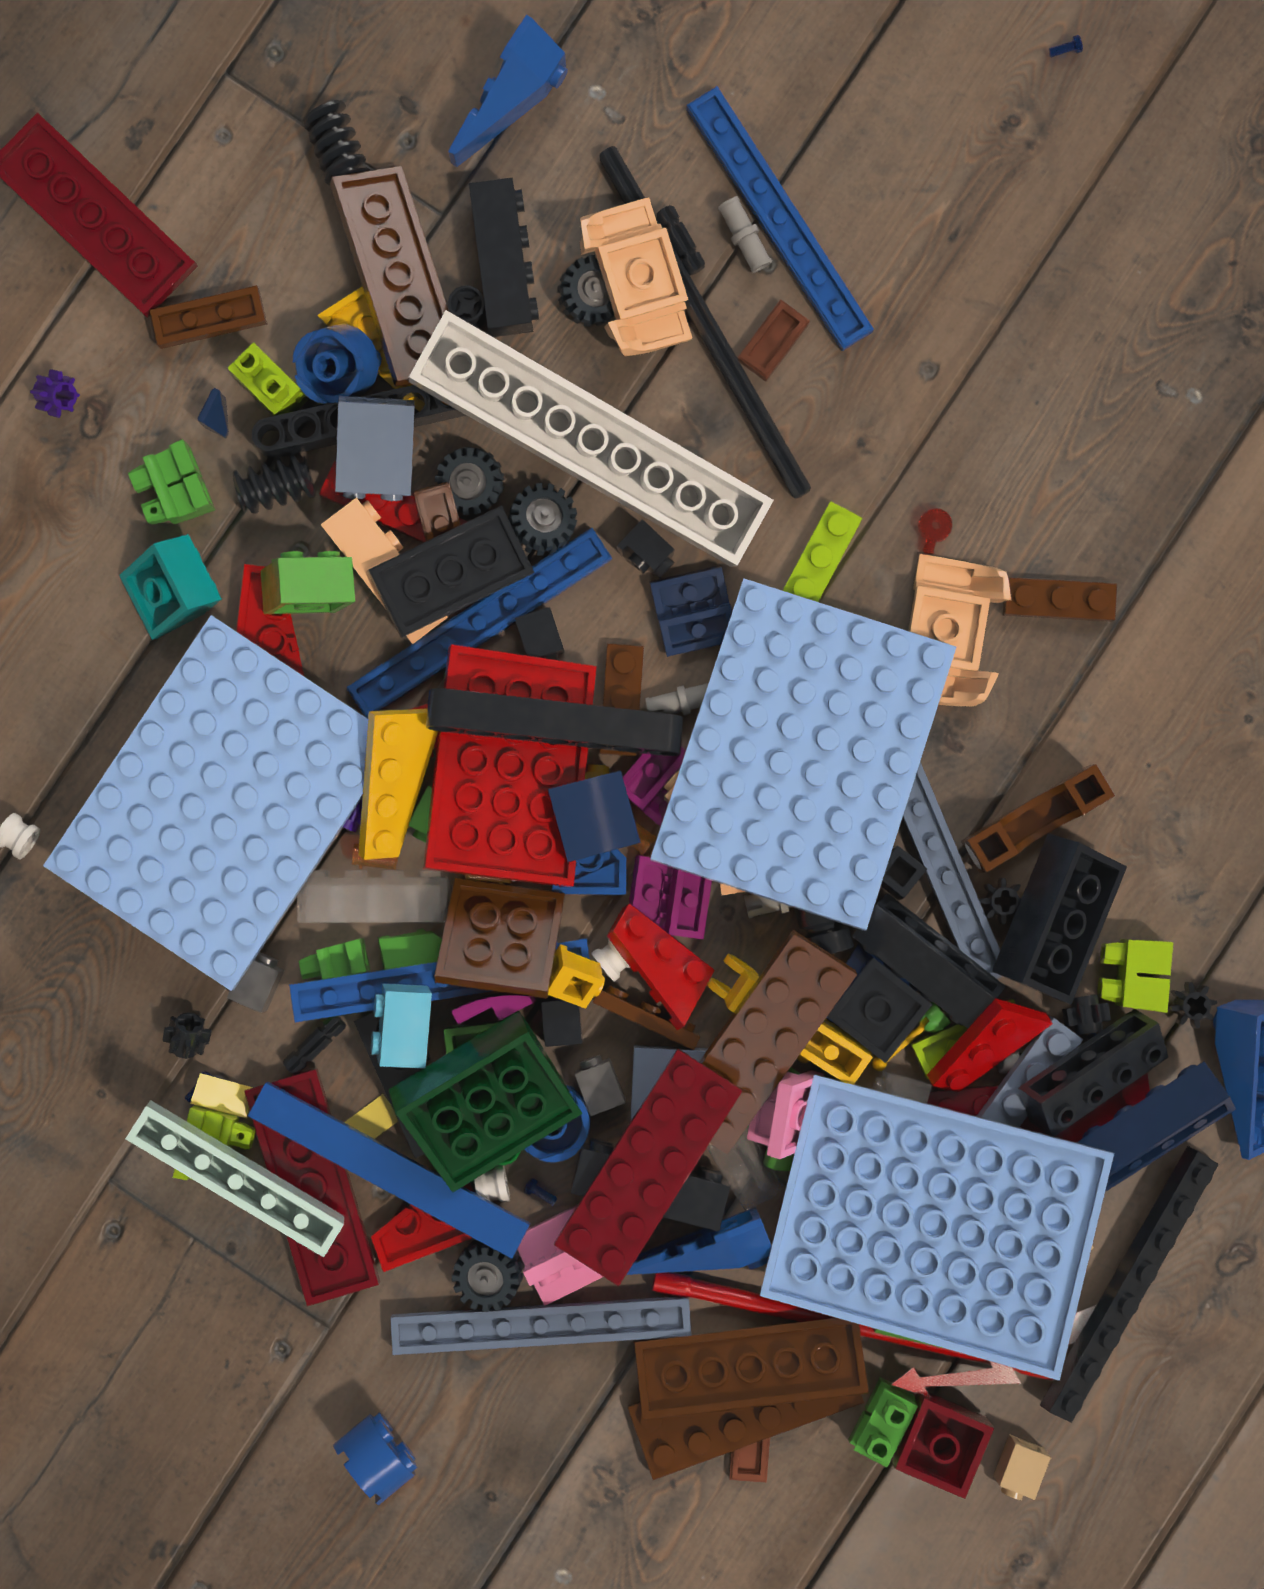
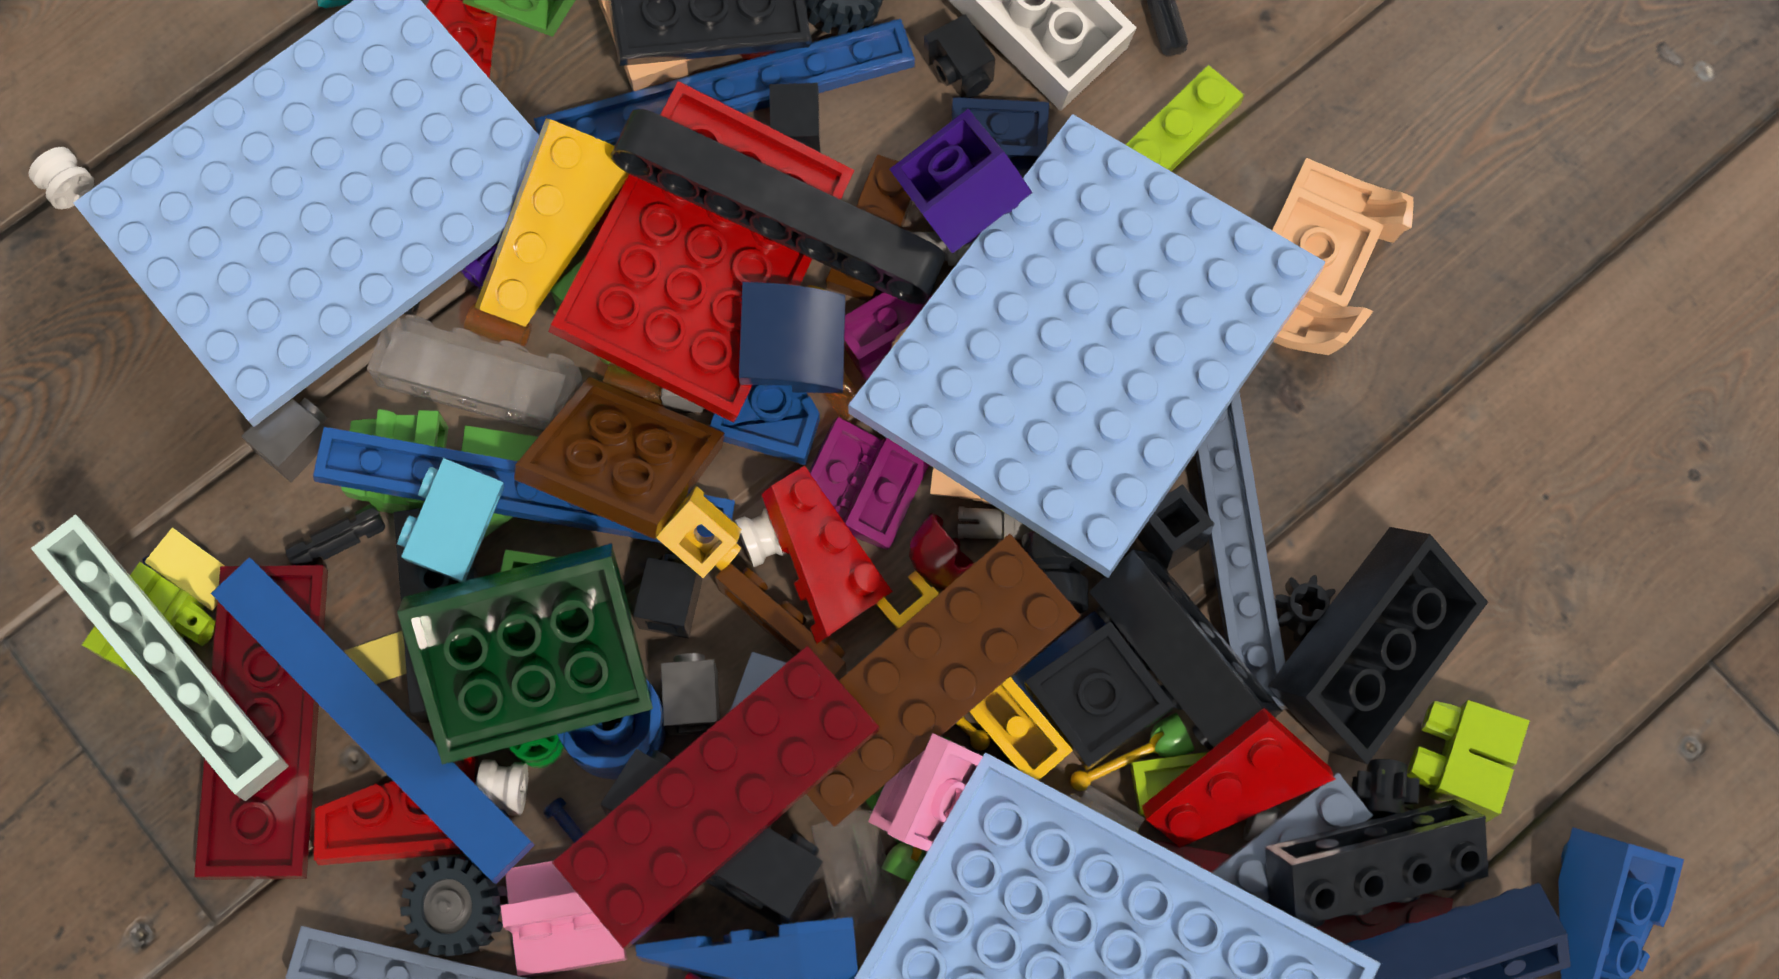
camera: 20 degrees right, 15 degrees down
black gear [162,1013,212,1059] -> none
magenta slope [451,992,536,1024] -> none
clear red piece [918,508,953,554] -> none
reddish brown arch [961,764,1115,873] -> none
reddish brown plate [1003,577,1117,622] -> none
black gear [1168,981,1217,1028] -> none
none -> dark purple brick [890,109,1033,254]
none -> dark red hair [909,513,974,590]

